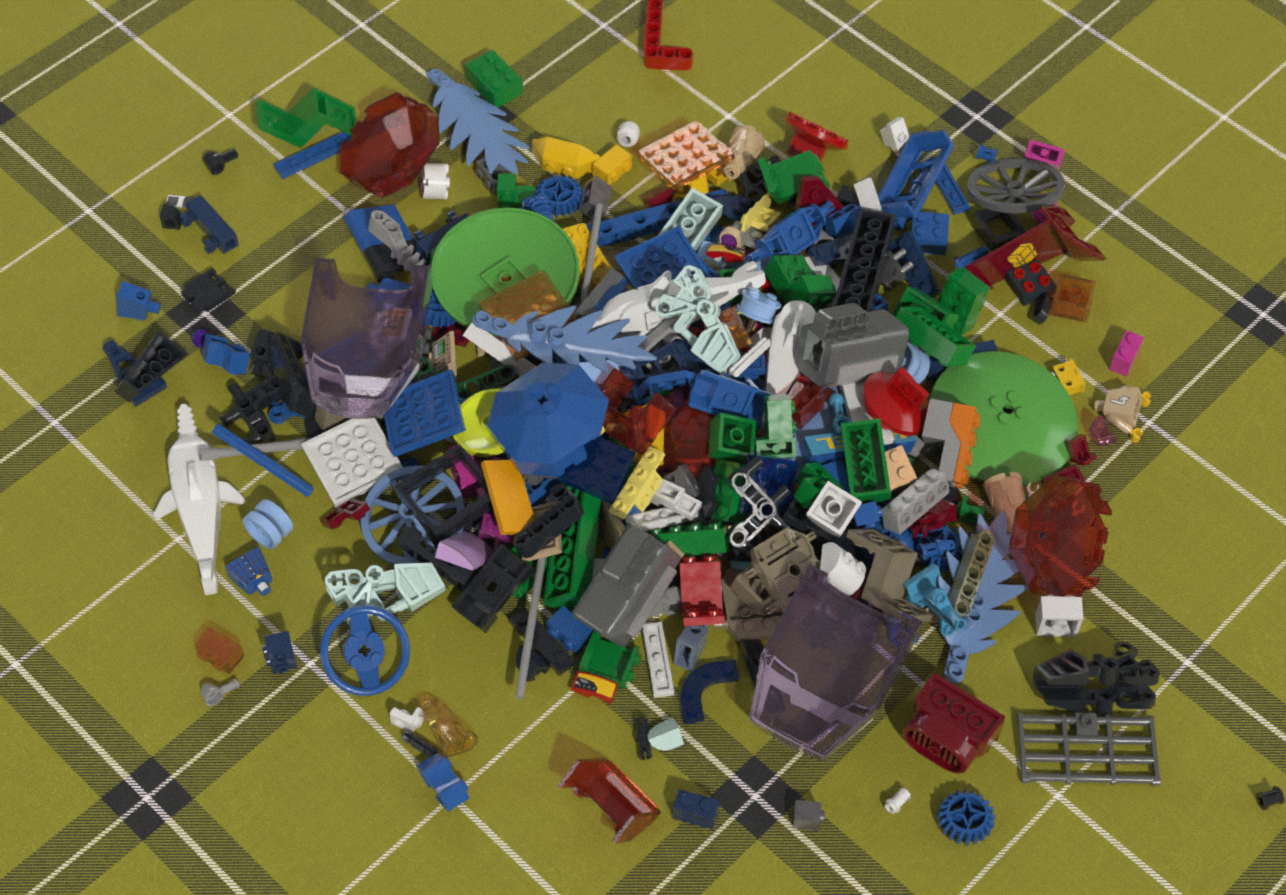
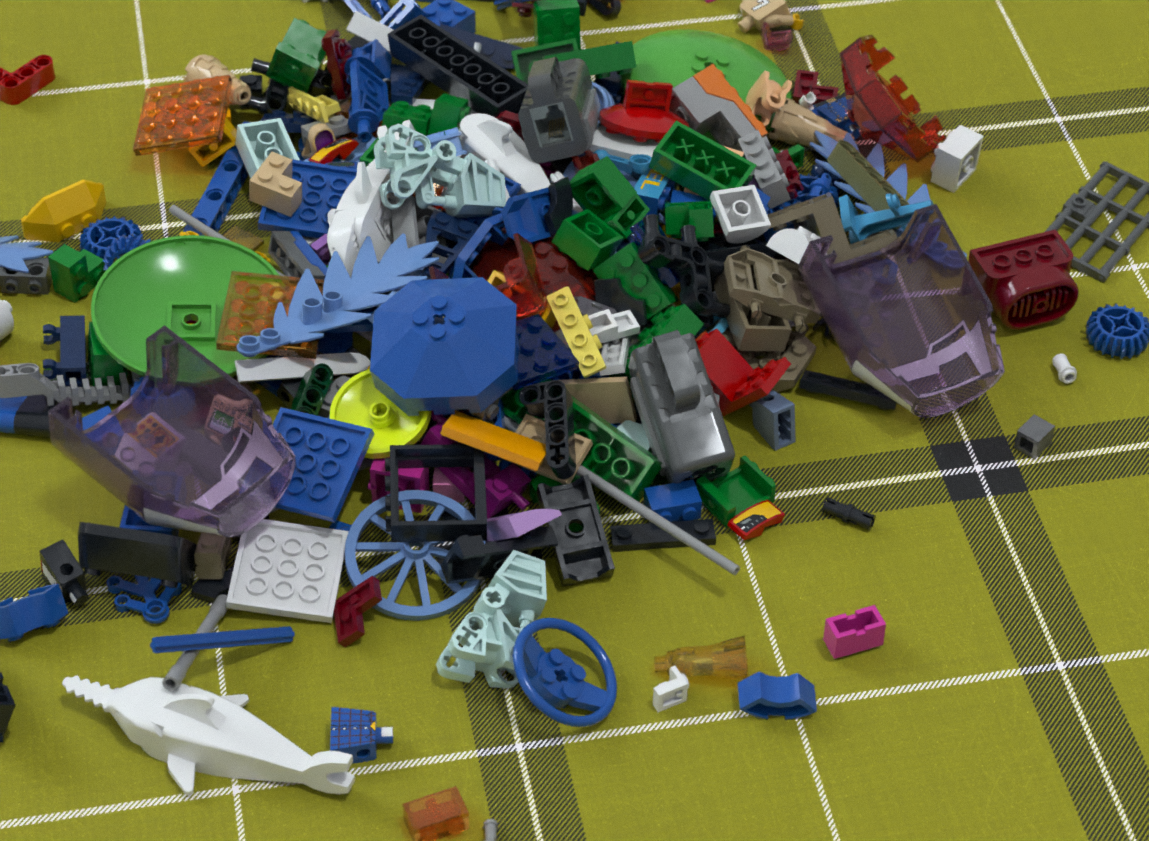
camera: 55 degrees left, 10 degrees down
black pin [219,363,284,445] -> none
light blue wheel [242,499,294,550] -> none
dark blue brick [262,631,297,674] -> none
black axle [402,730,439,757] -> none
black brick [516,645,551,682] -> none
clear red windscreen [558,757,661,843] -> none
flat silver brick [579,176,612,220] -> none
yellow brick [592,144,632,185] -> none
white head [616,121,640,147] -> none
dark red brick [641,187,674,208] -> none
white tile [642,622,674,698] -> none
light aqua brick [647,718,684,751] -> none
dark blue brick [672,789,720,830] -> none
clear blue plate [680,660,739,724] -> none
red bracket [784,111,849,162] -> none
black piece [1033,642,1160,716] -> none
yellow piece [1051,359,1085,395] -> none
dark red bracket [1066,434,1097,466] -> none
none -> tan brick [249,152,302,217]
none -> black tile [543,177,573,238]
none -> light nougat piece [746,71,792,128]
none -> dark pink brick [823,605,886,659]

